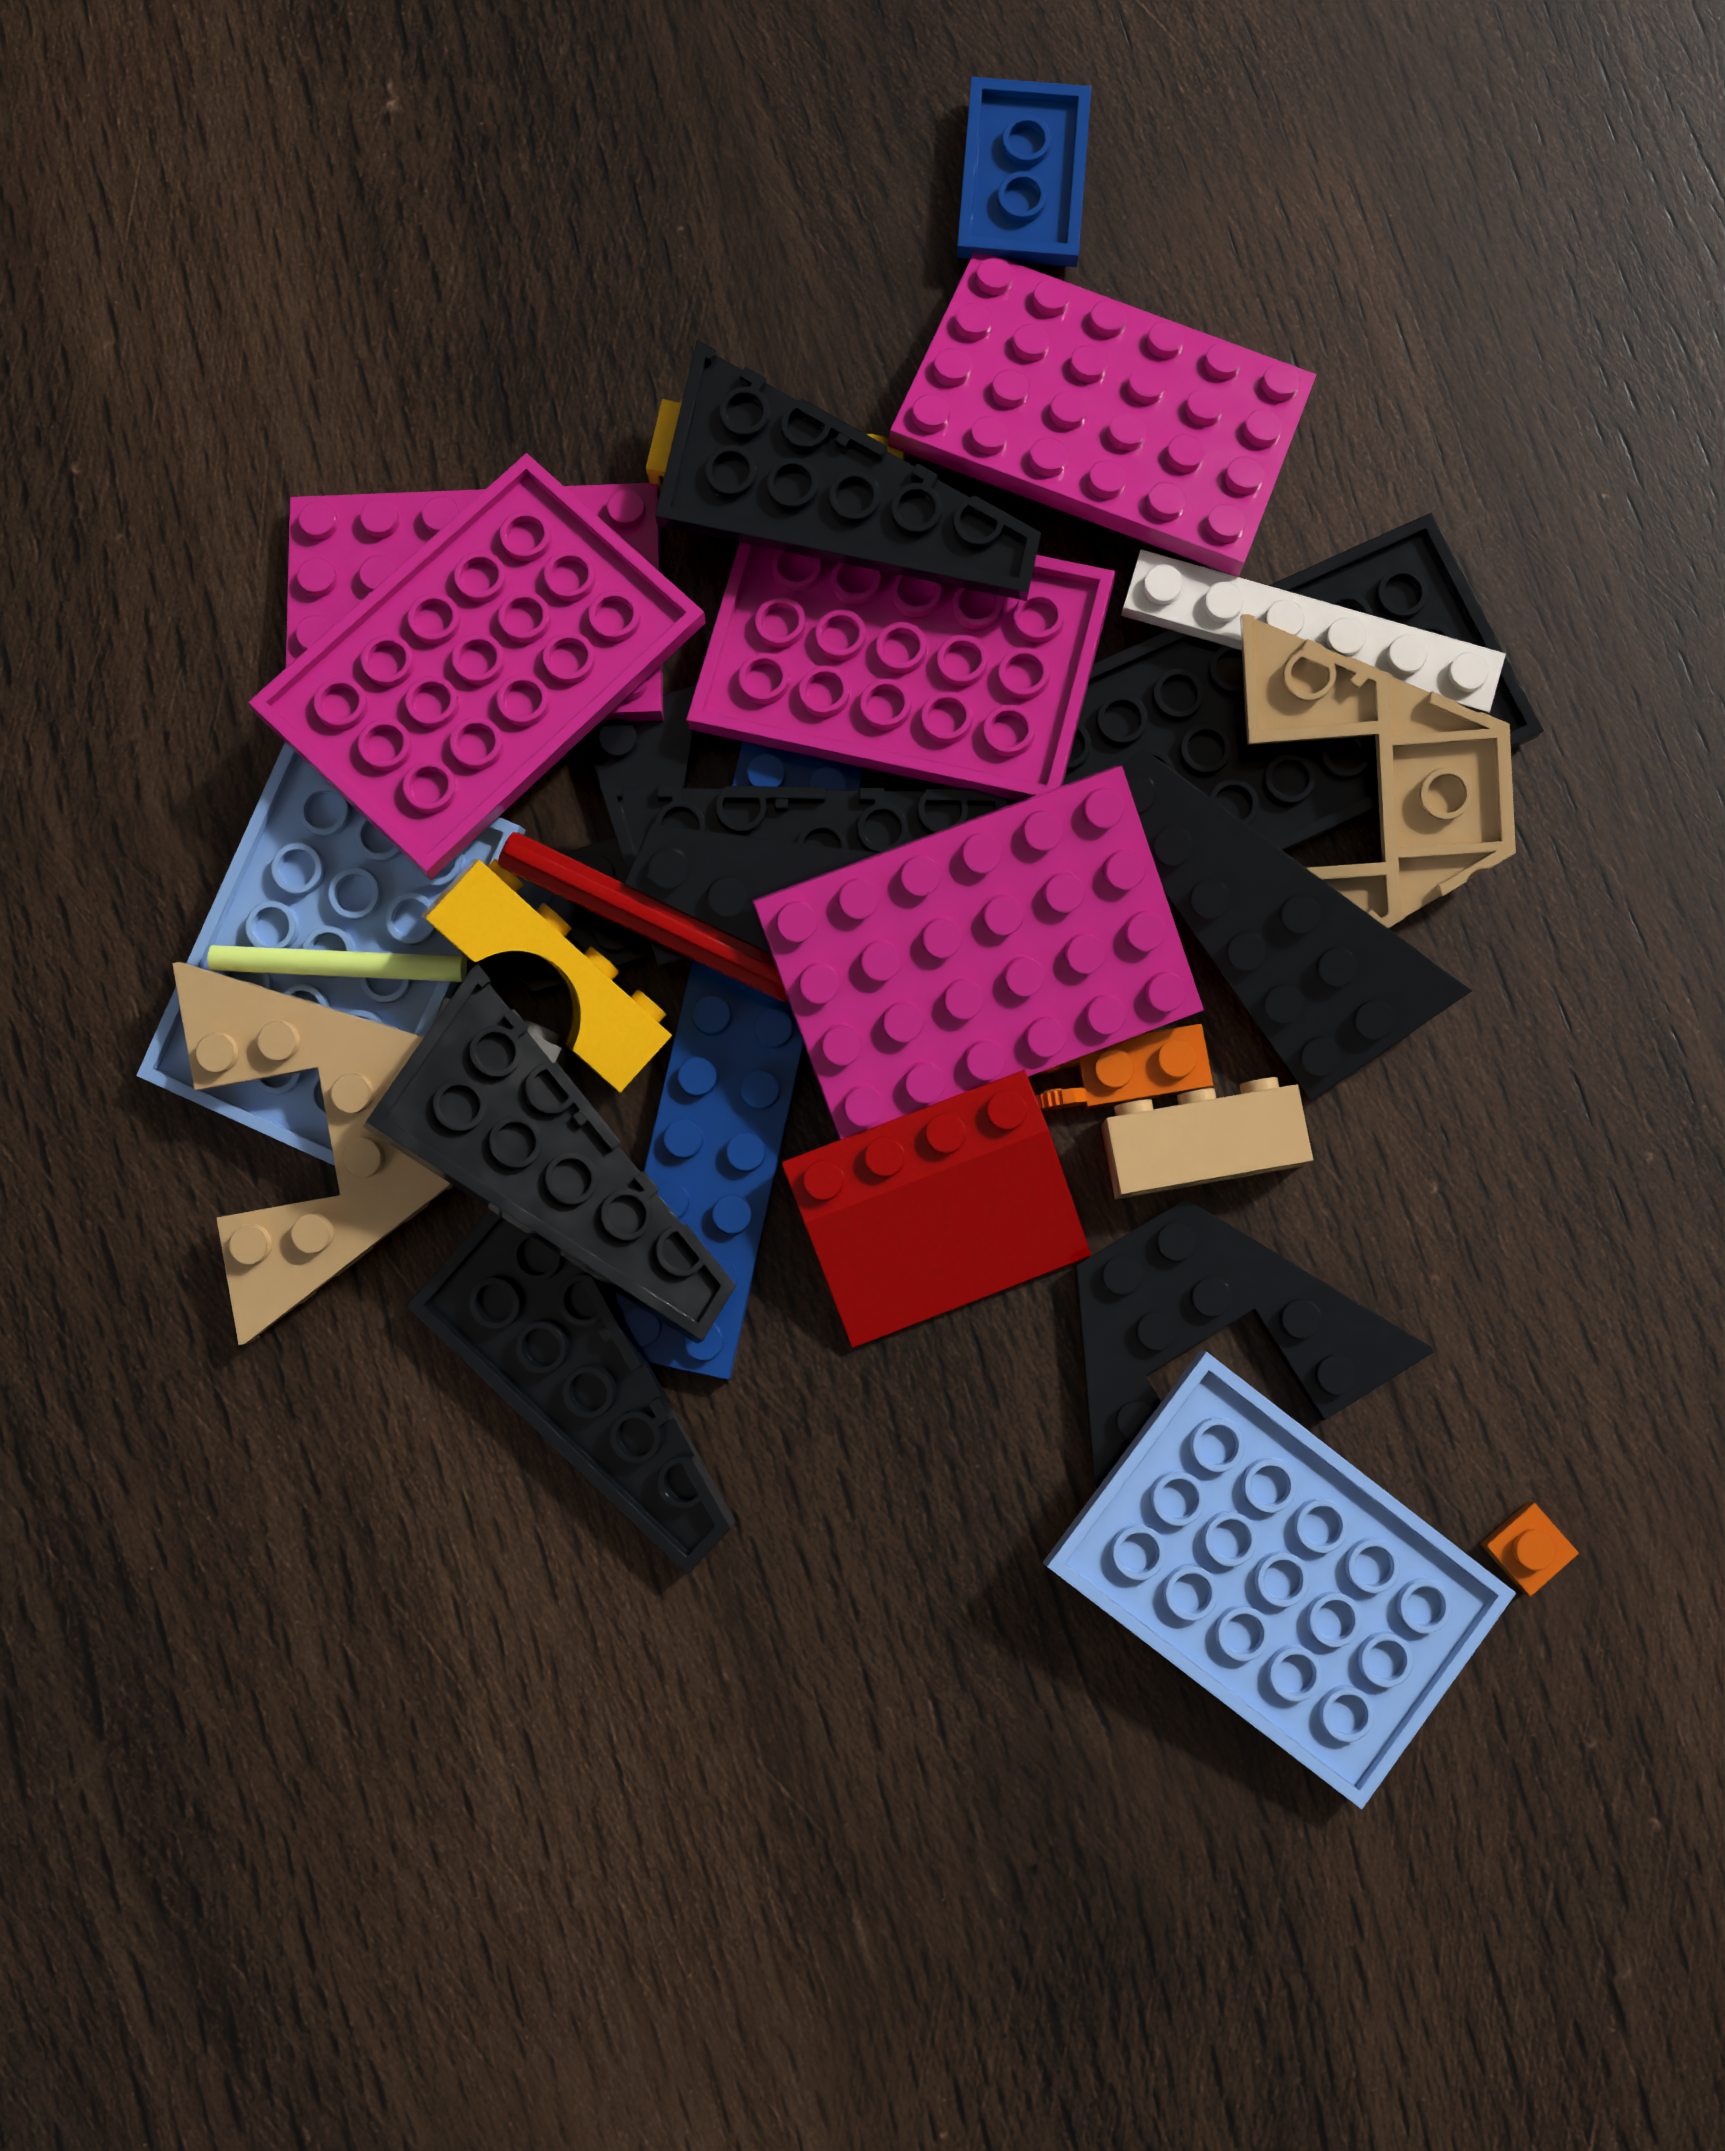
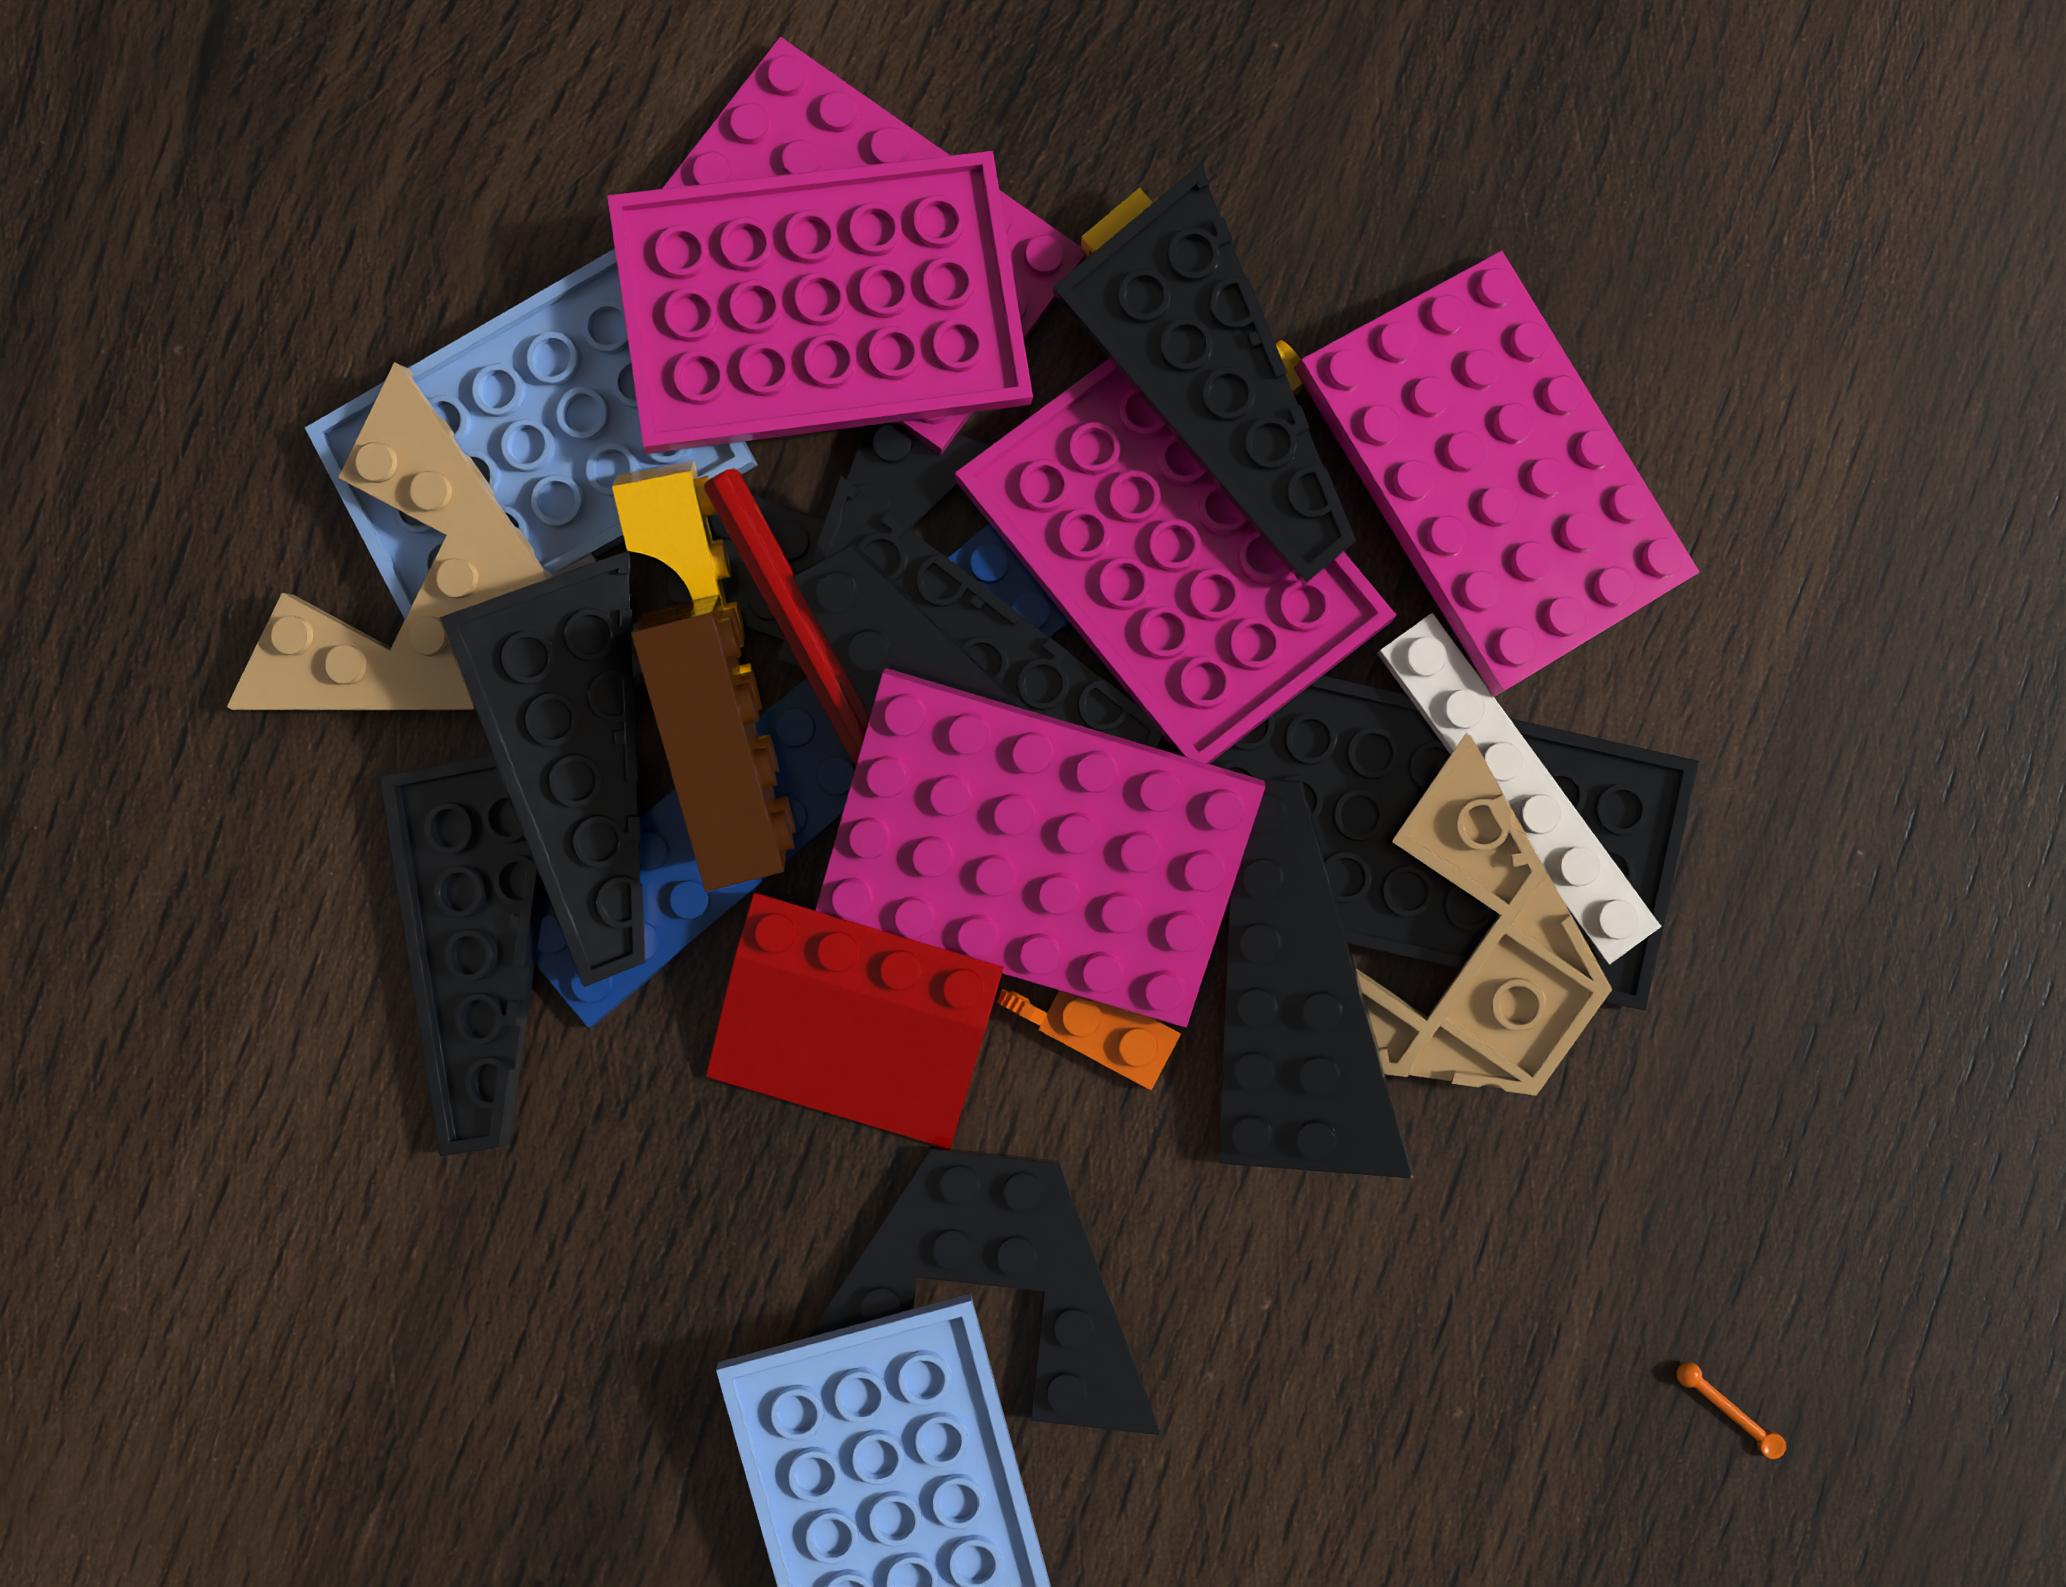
camera: 30 degrees right, 5 degrees up
yellowish green bar [207,945,467,982] -> none
blue plate [957,77,1092,267] -> none
tan brick [1101,1077,1313,1200] -> none
none -> reddish brown brick [631,594,796,892]

